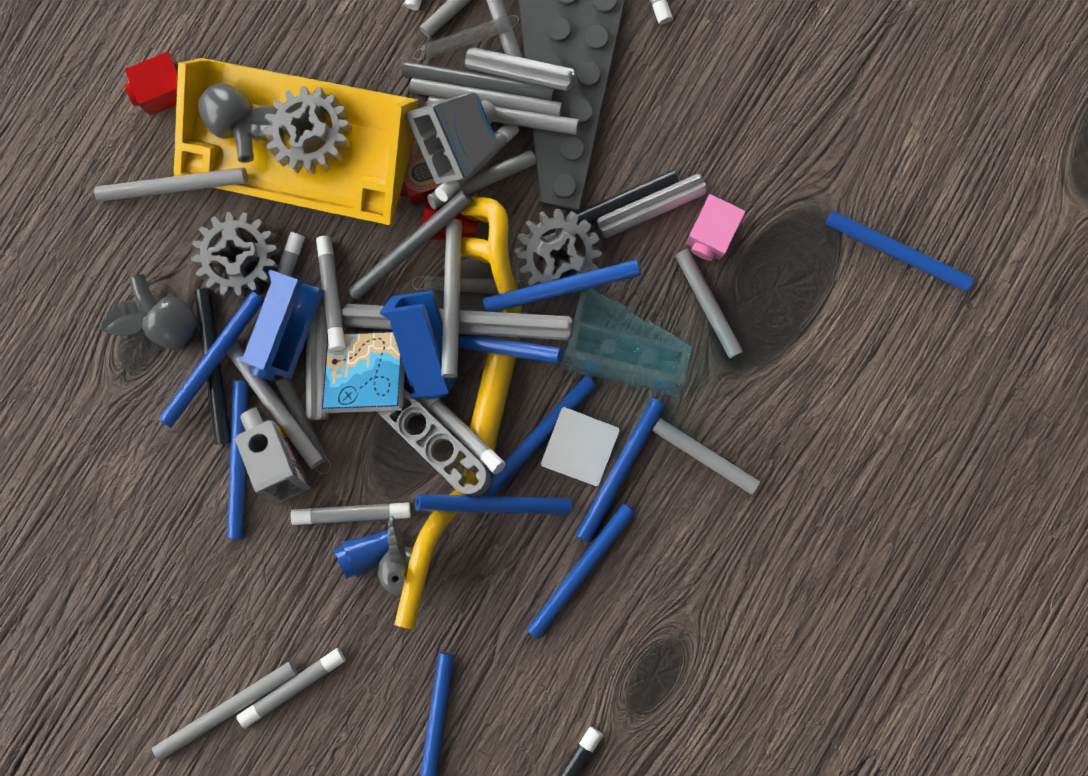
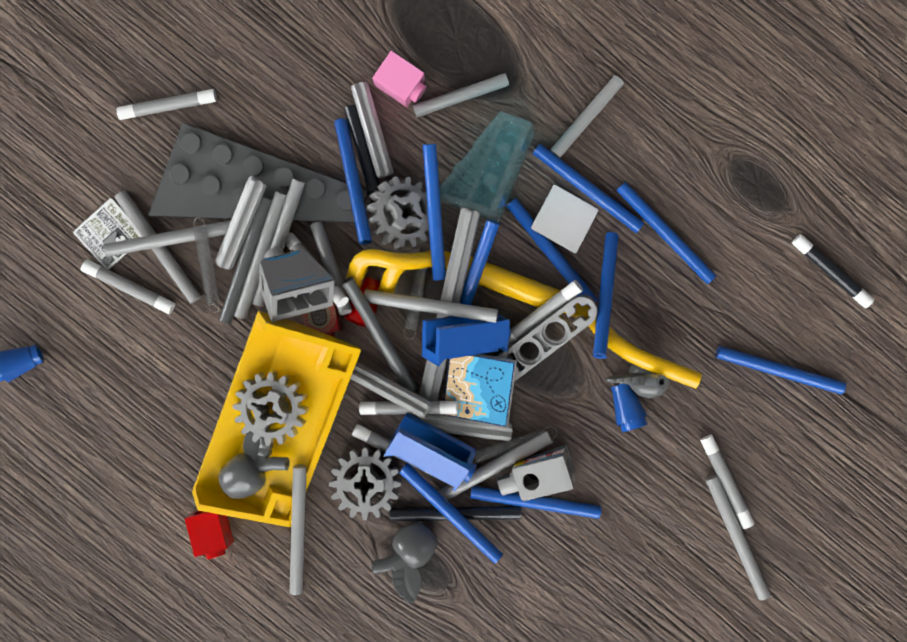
camera: 85 degrees left, 5 degrees up
light grey bar [291,502,411,525] -> none
none -> blue piece [334,118,372,245]
none -> light grey axle [350,362,431,418]

